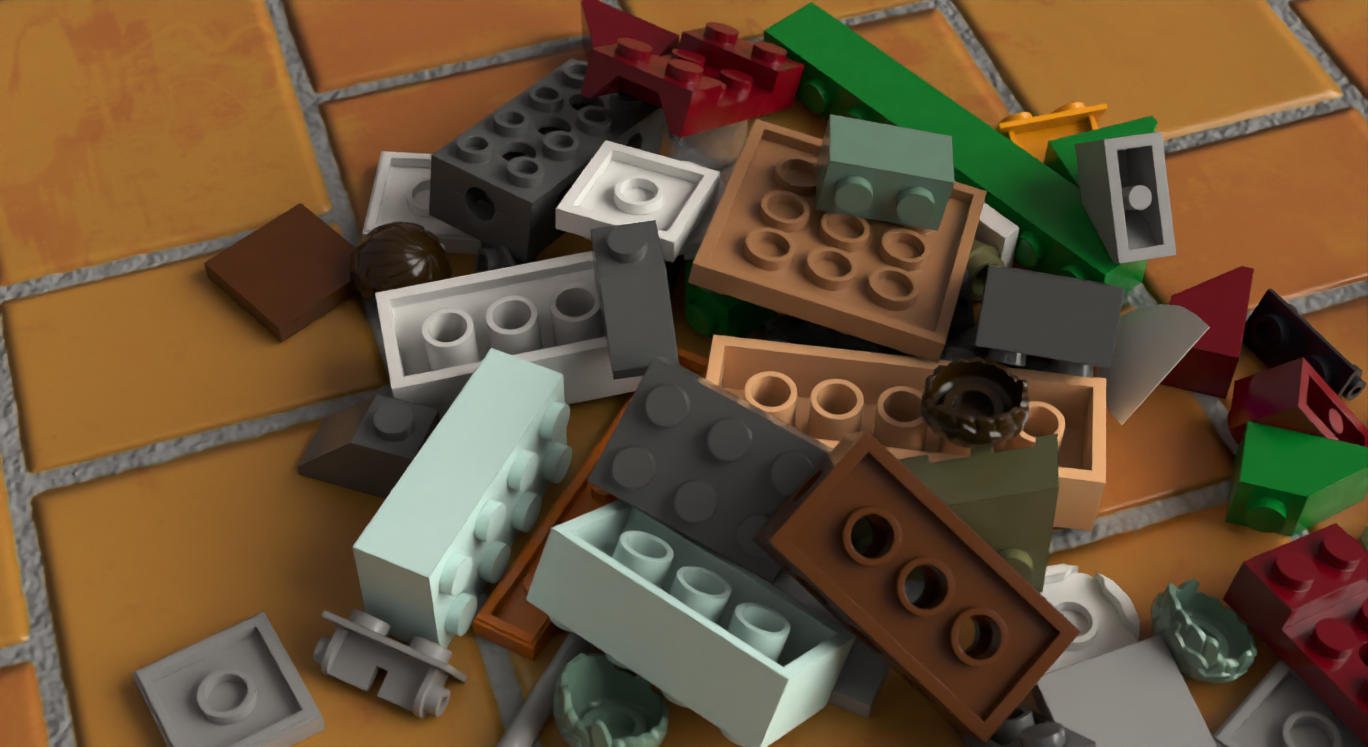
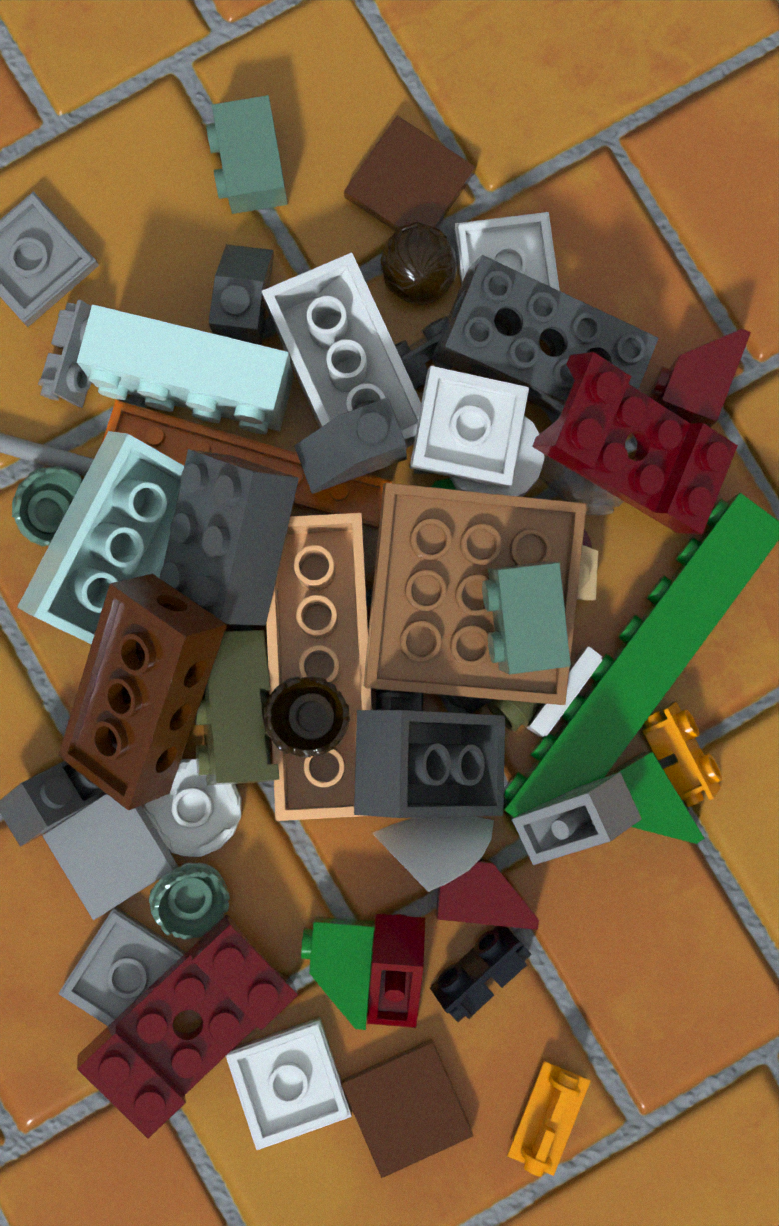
camera: 75 degrees right, 35 degrees up
none -> sand green brick [206,95,288,214]

